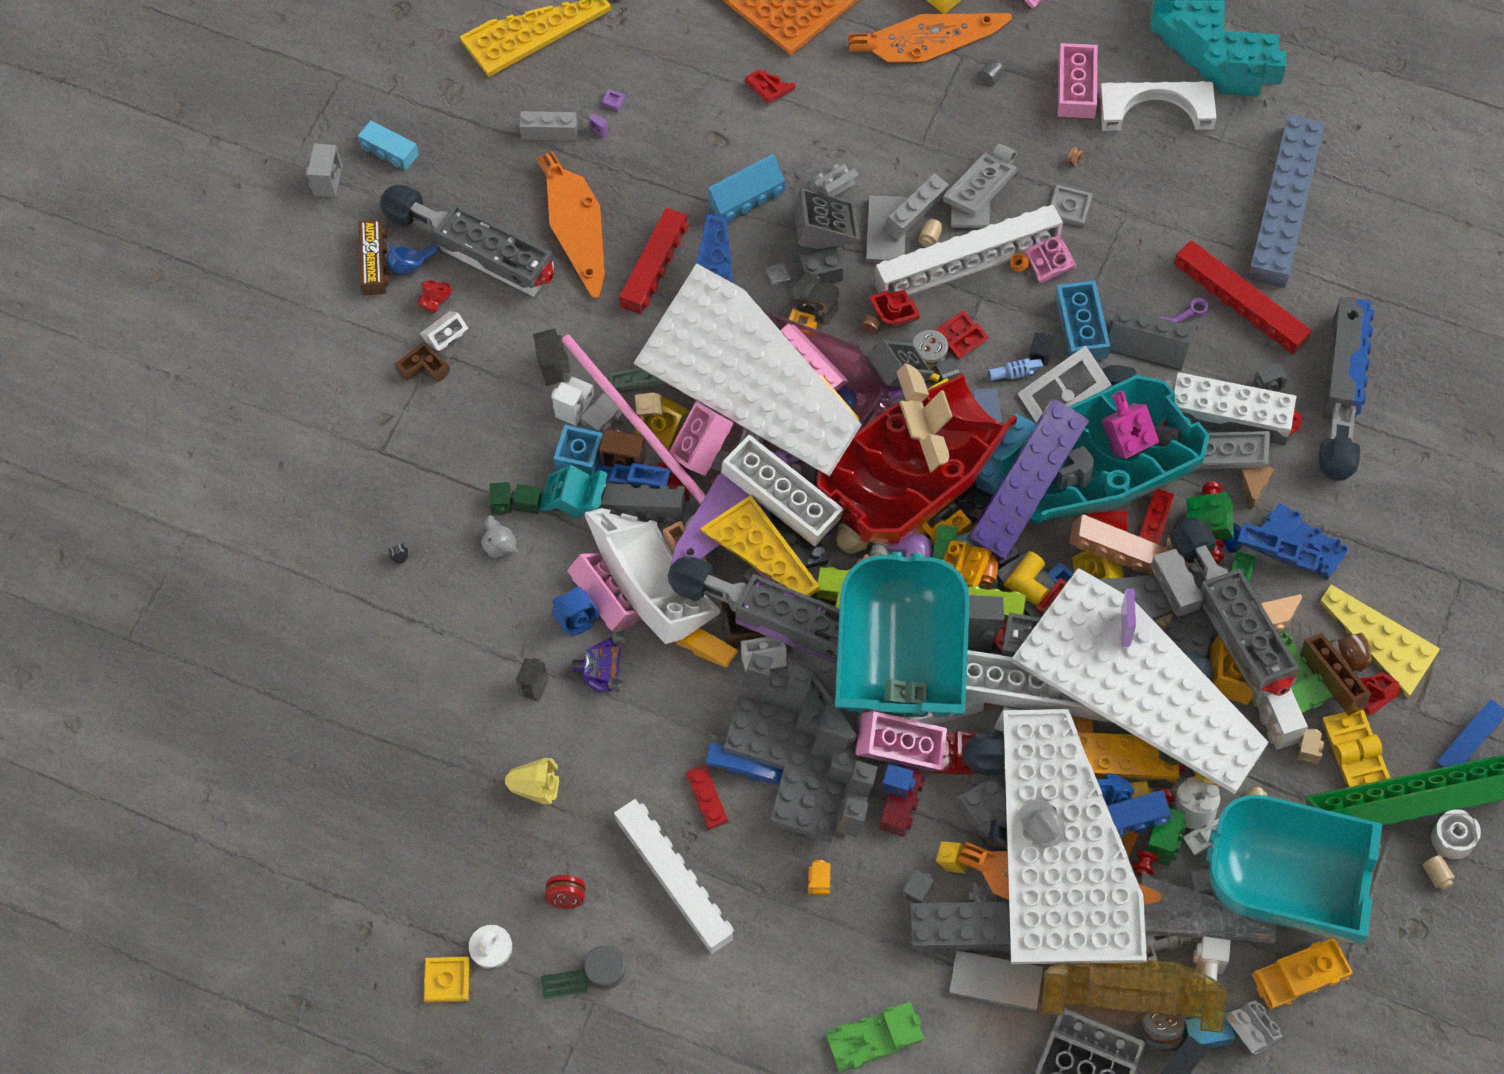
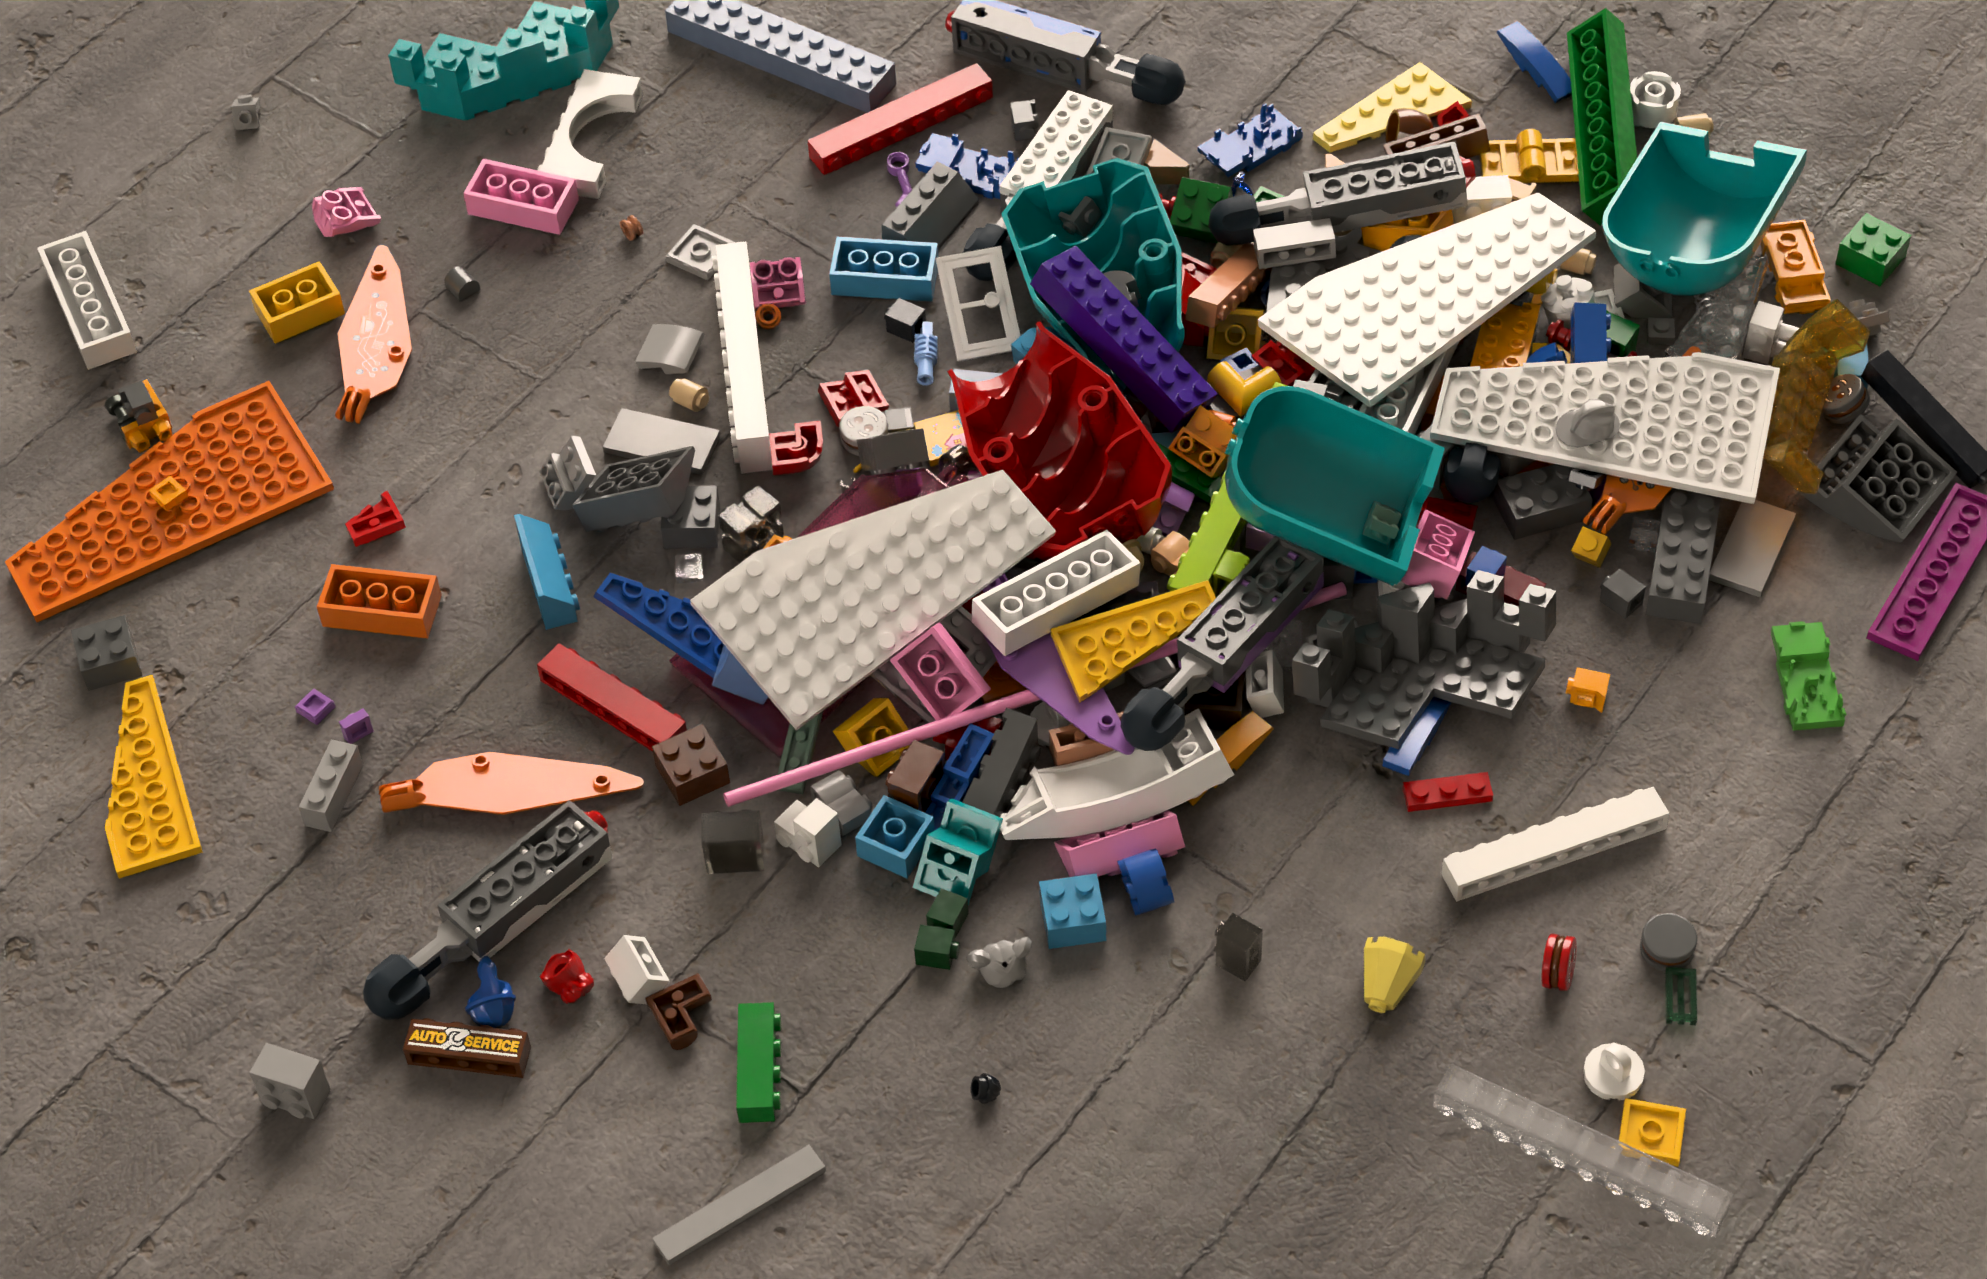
camera: 75 degrees left, 10 degrees down
medium azure brick [358,121,419,170] -> none
torso [572,629,626,693] -> none
tan brick [635,393,663,417] -> none
nougat bush [861,316,880,334] -> none
light grey brick [883,173,949,241] -> none
tan piece [897,363,953,472] -> none
light grey hinge [943,143,1017,216] -> none
dark pink brick [1101,391,1159,459] -> none
medium lavender tile [1121,588,1136,647] -> none
blue slope [1238,523,1322,573] -> none
none -> orange brick [317,564,442,639]
none -> reddish brown brick [652,724,730,806]
none -> light grey tile [652,1145,826,1266]
none -> green brick [736,1002,782,1123]
none -> piece [915,133,1019,199]
none -> dark azure brick [1039,873,1106,949]
none -> clear brick [1433,1064,1734,1238]
none -> green brick [1835,213,1911,287]

